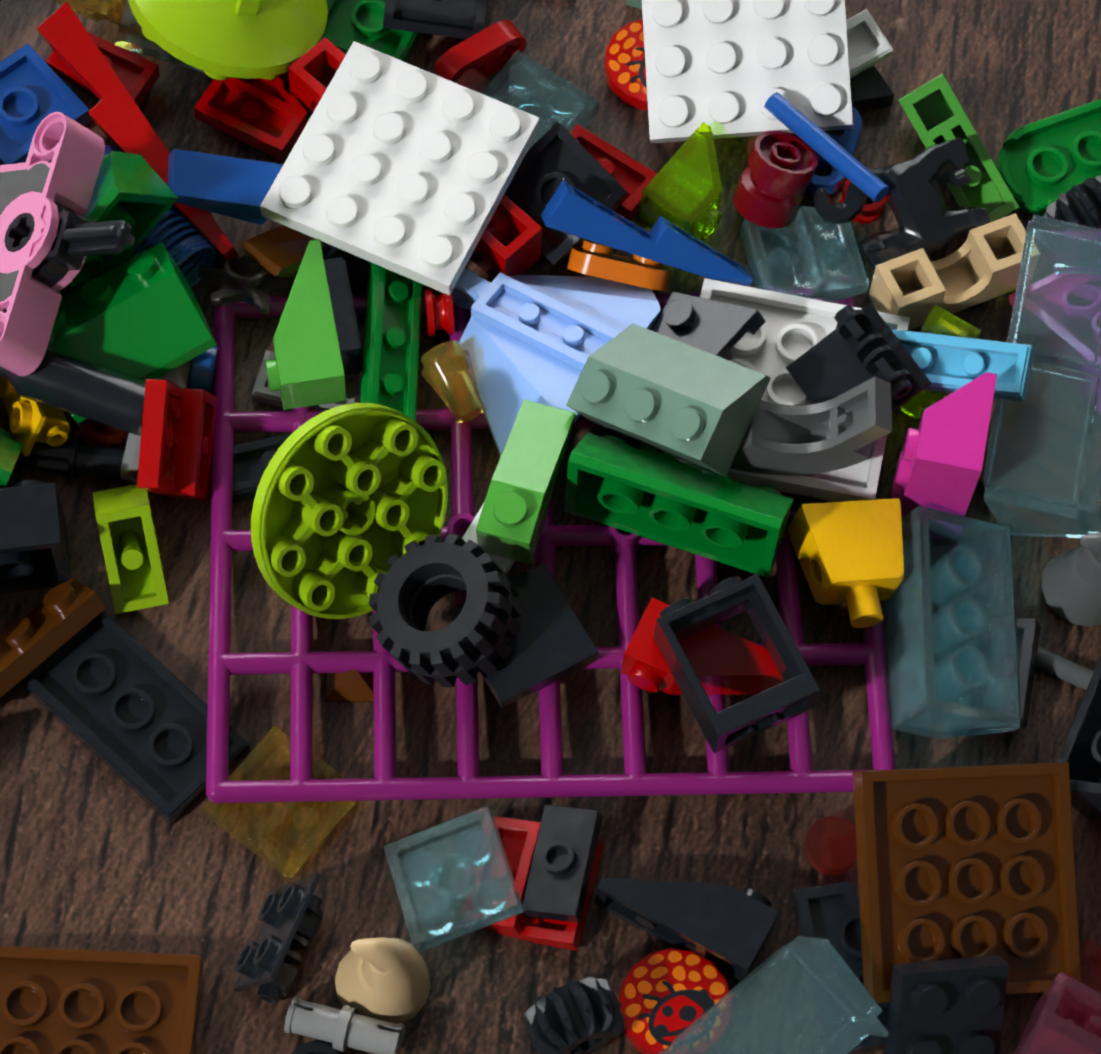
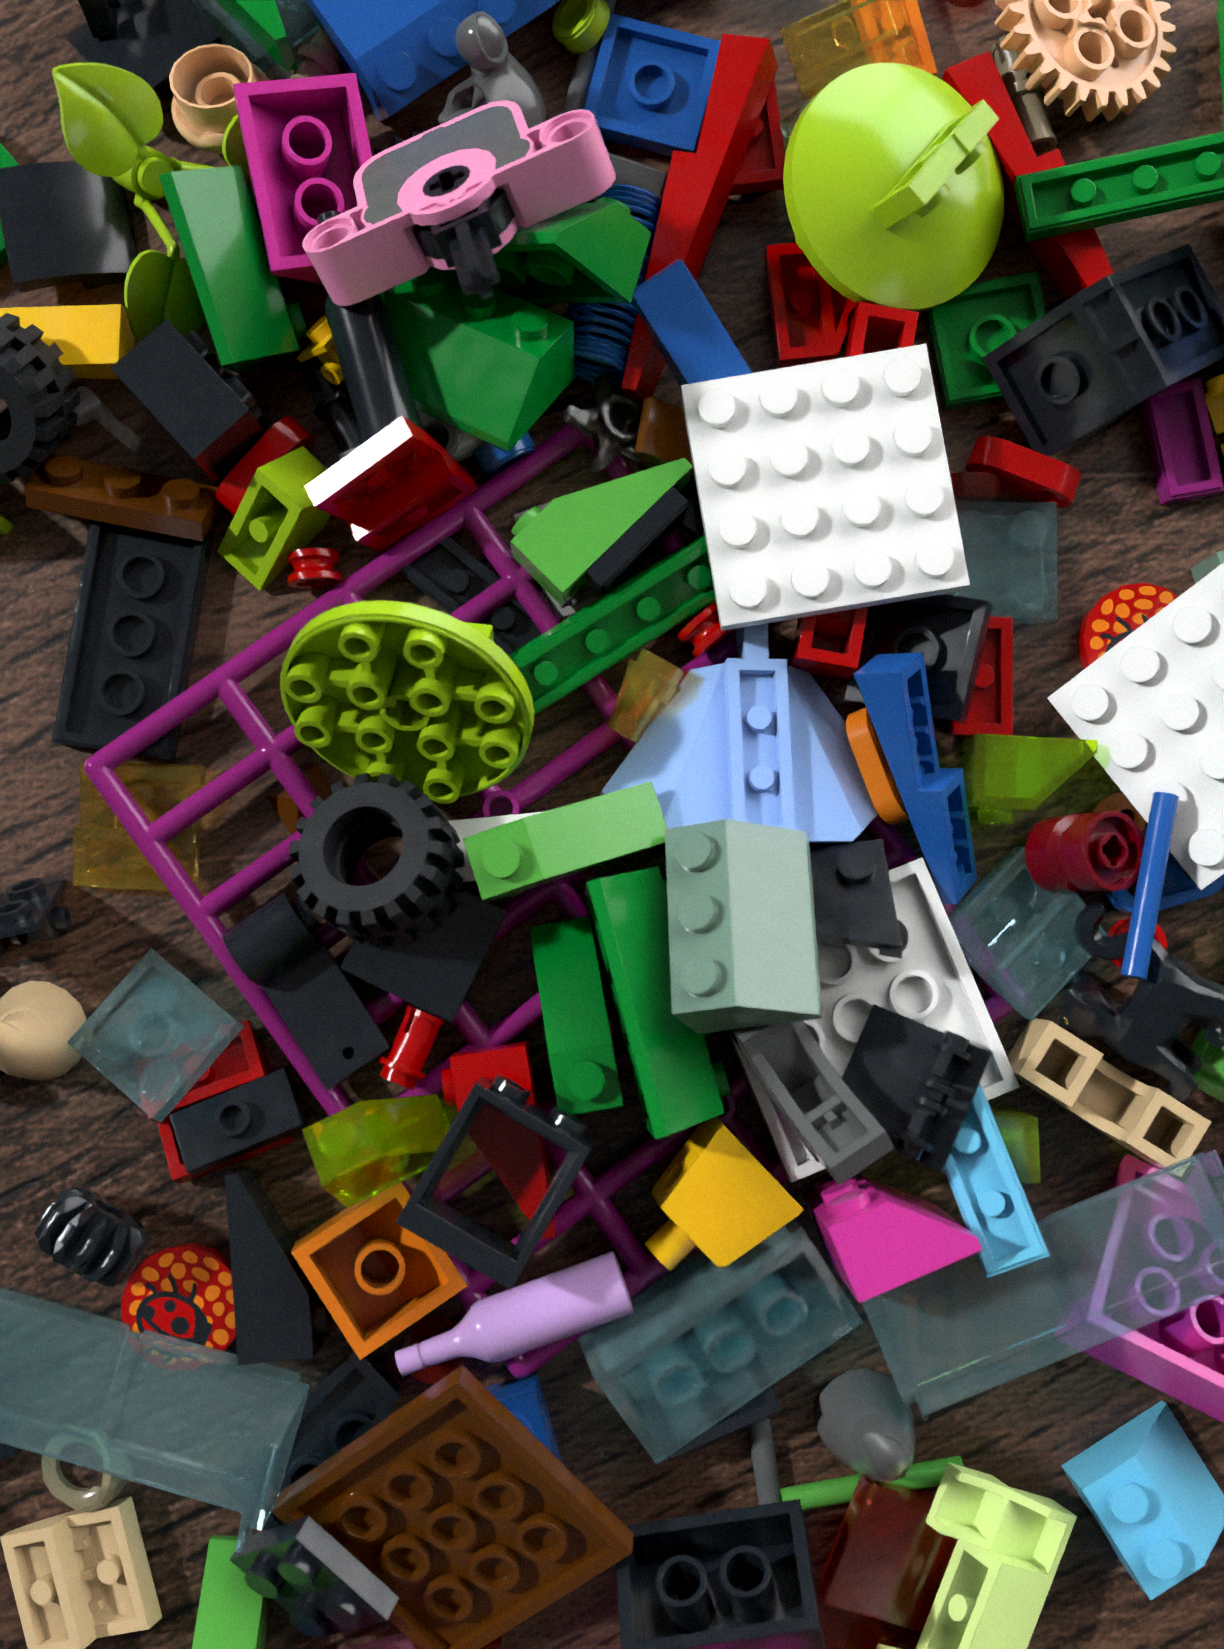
camera: 55 degrees right, 20 degrees up
none -> red beam [216,416,315,515]
none -> black door [222,891,391,1091]
none -> red bush [286,548,342,590]
none -> orange slope [291,1179,468,1360]
none -> clear neon green slope [302,1094,461,1208]
none -> red pin [379,1005,445,1090]
none -> lavender piece [395,1251,634,1376]
none -> green slope [529,916,623,1115]

